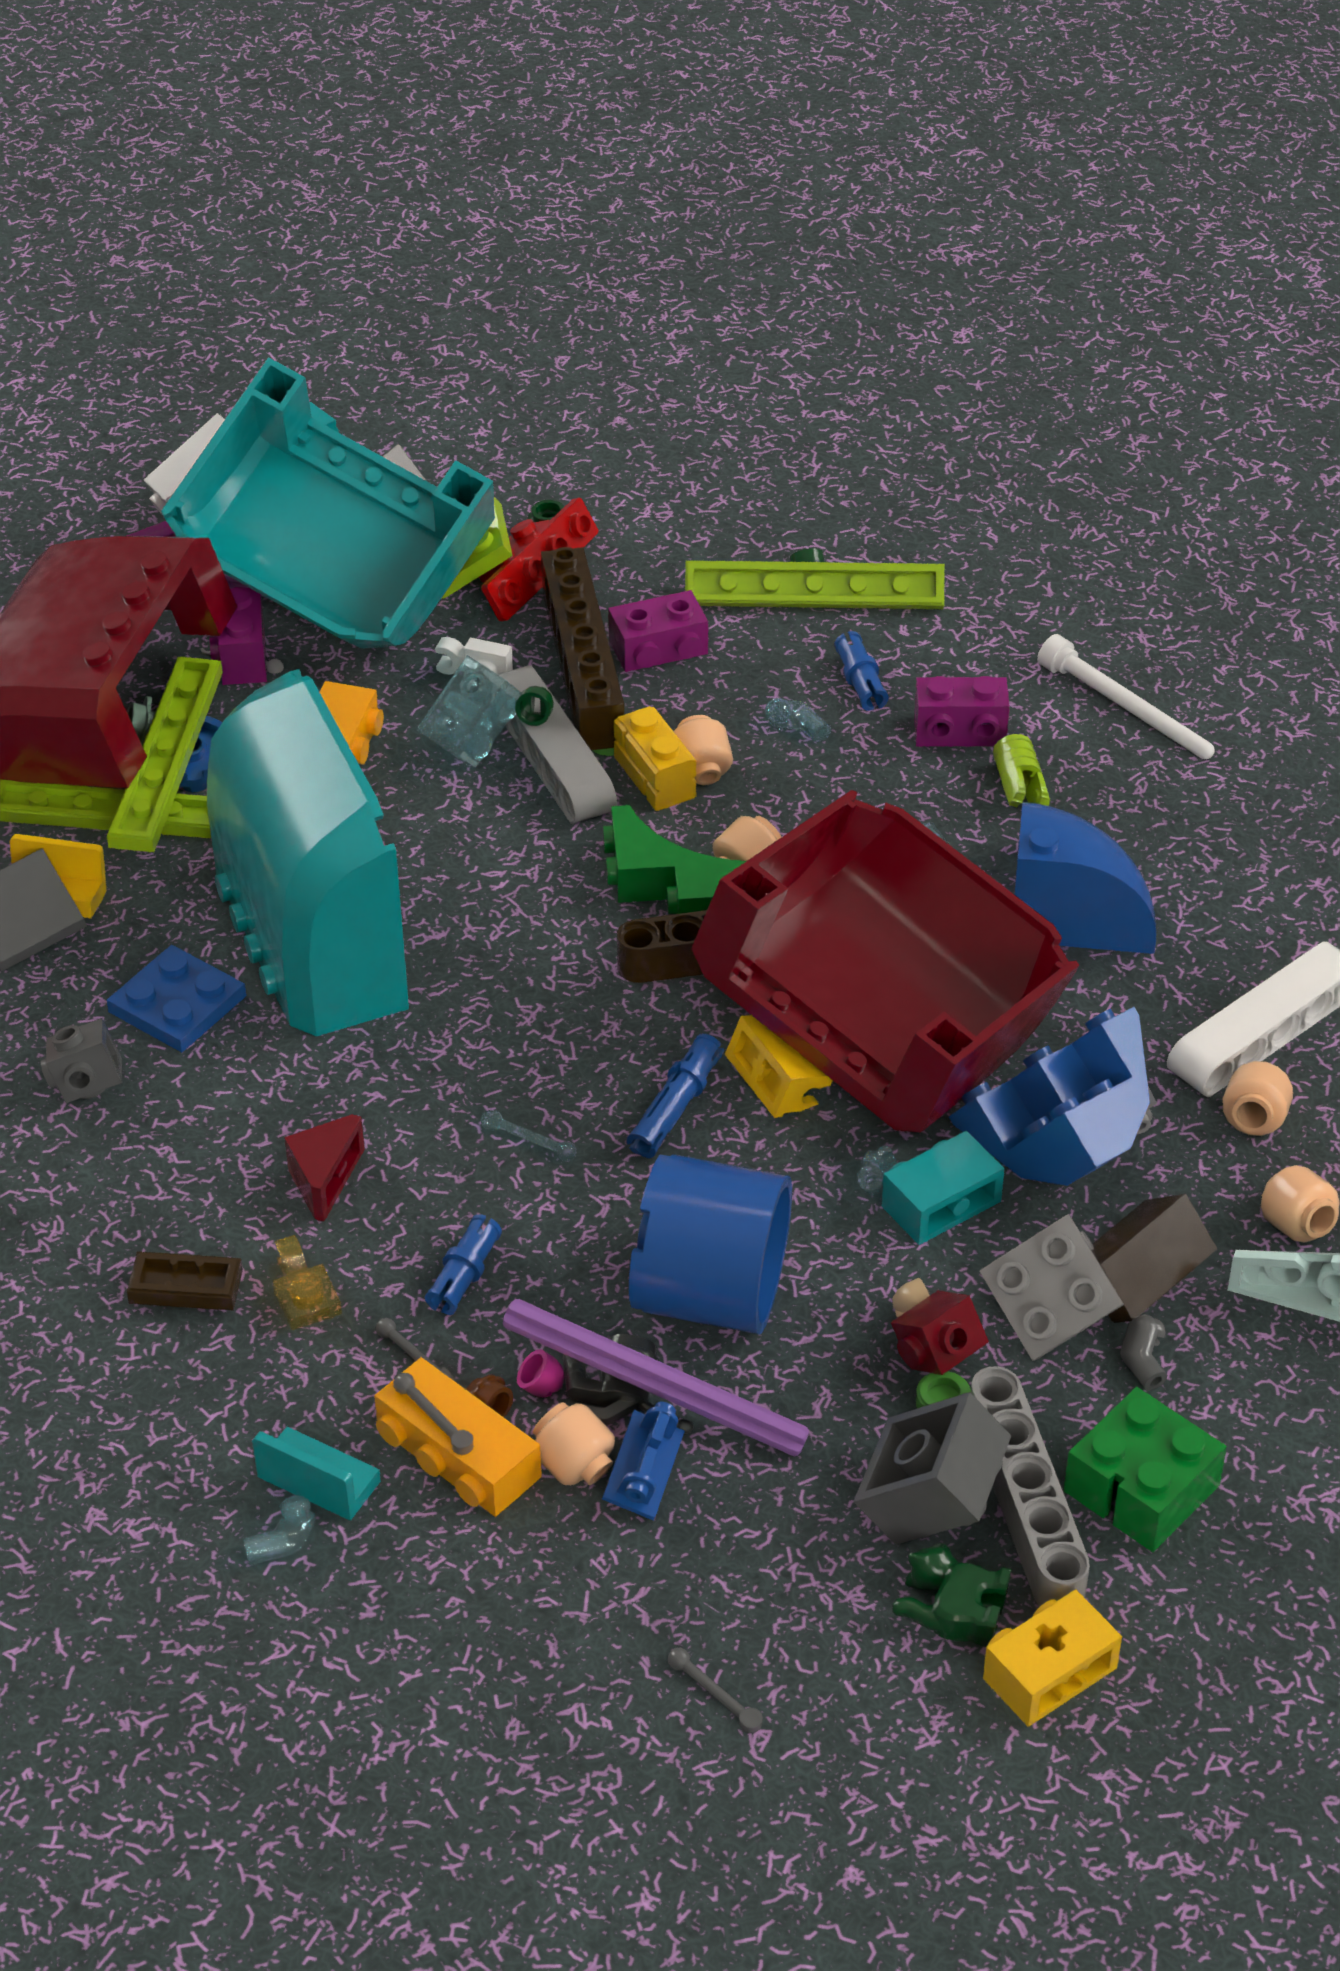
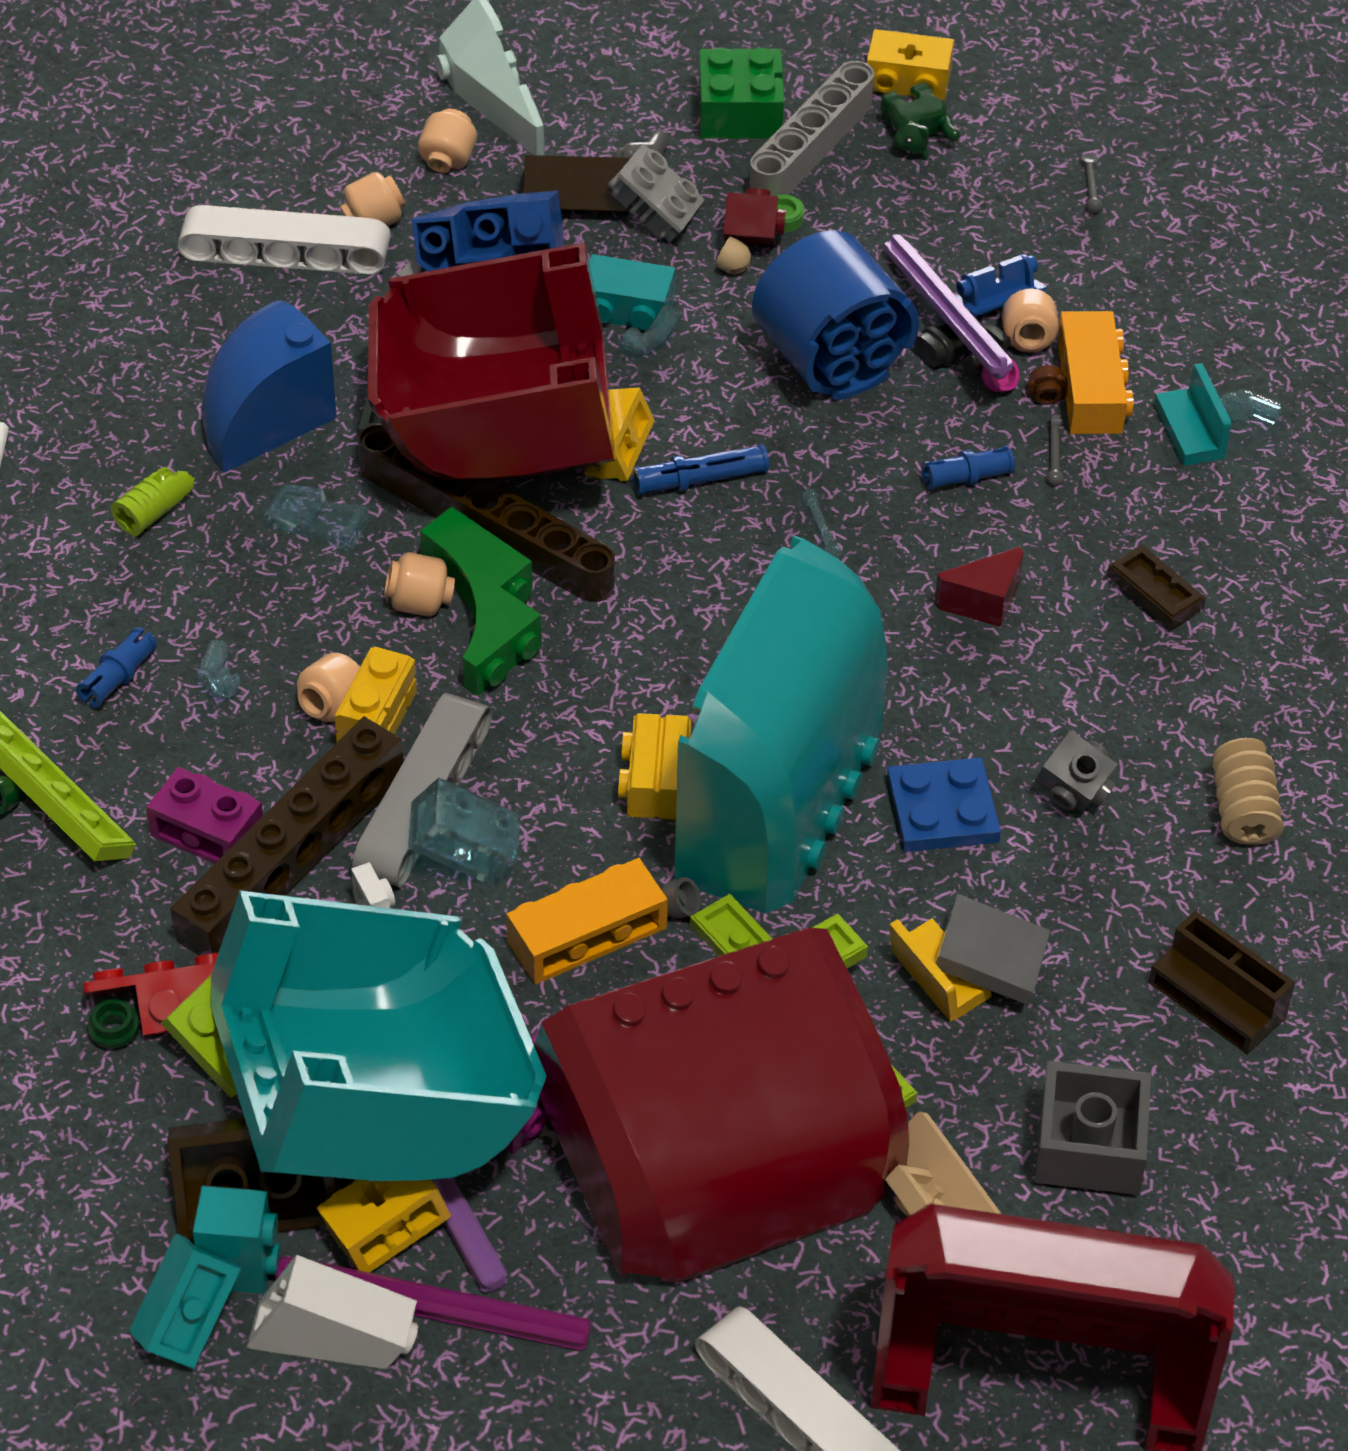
camera: 135 degrees left, 5 degrees up
clear yellow plate [273,1235,342,1330] -> none
dark grey hinge [393,1373,474,1455] -> none
dark green hinge [515,686,554,726] -> none
dark grey brick [853,1392,1011,1544] -> none
magenta brick [914,676,1010,746] -> none
none -> yellow brick [618,713,691,819]

